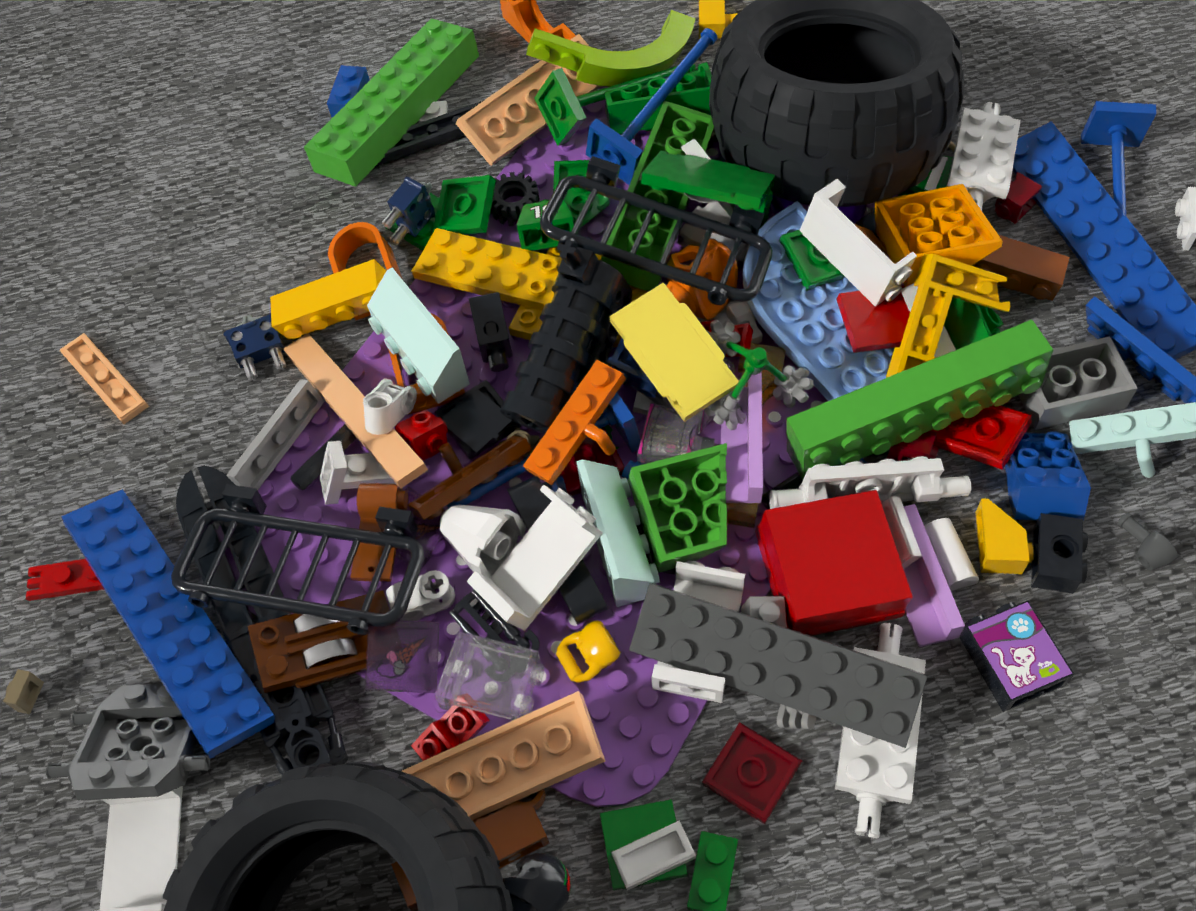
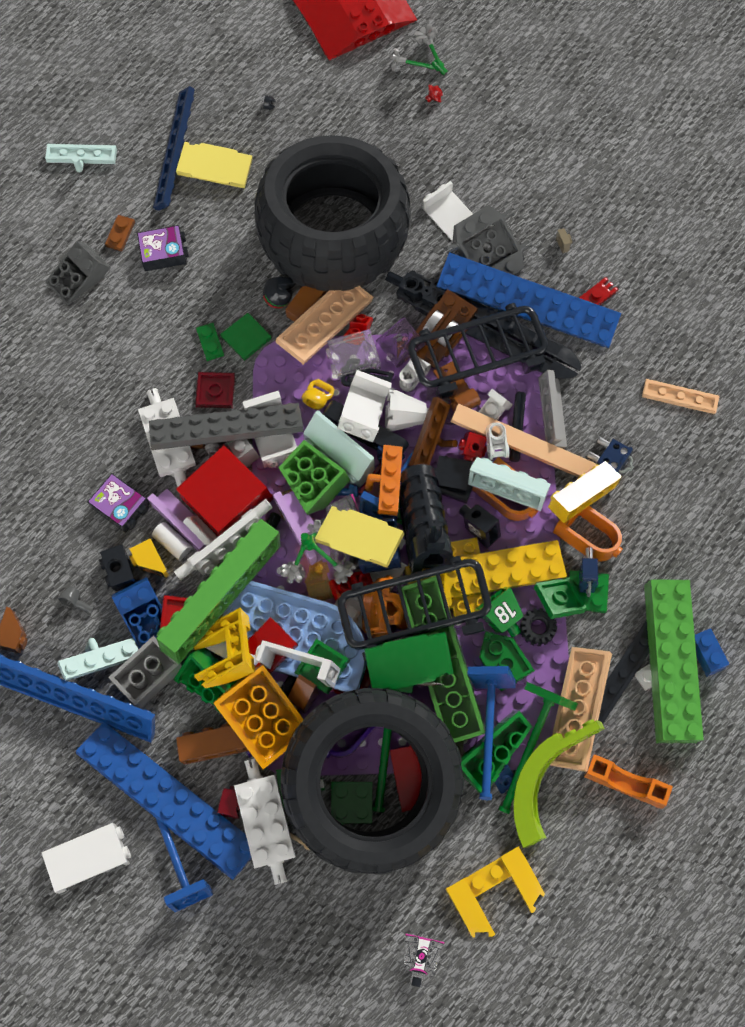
camera: 145 degrees right, 10 degrees up
white tile [611,820,696,891] -> none

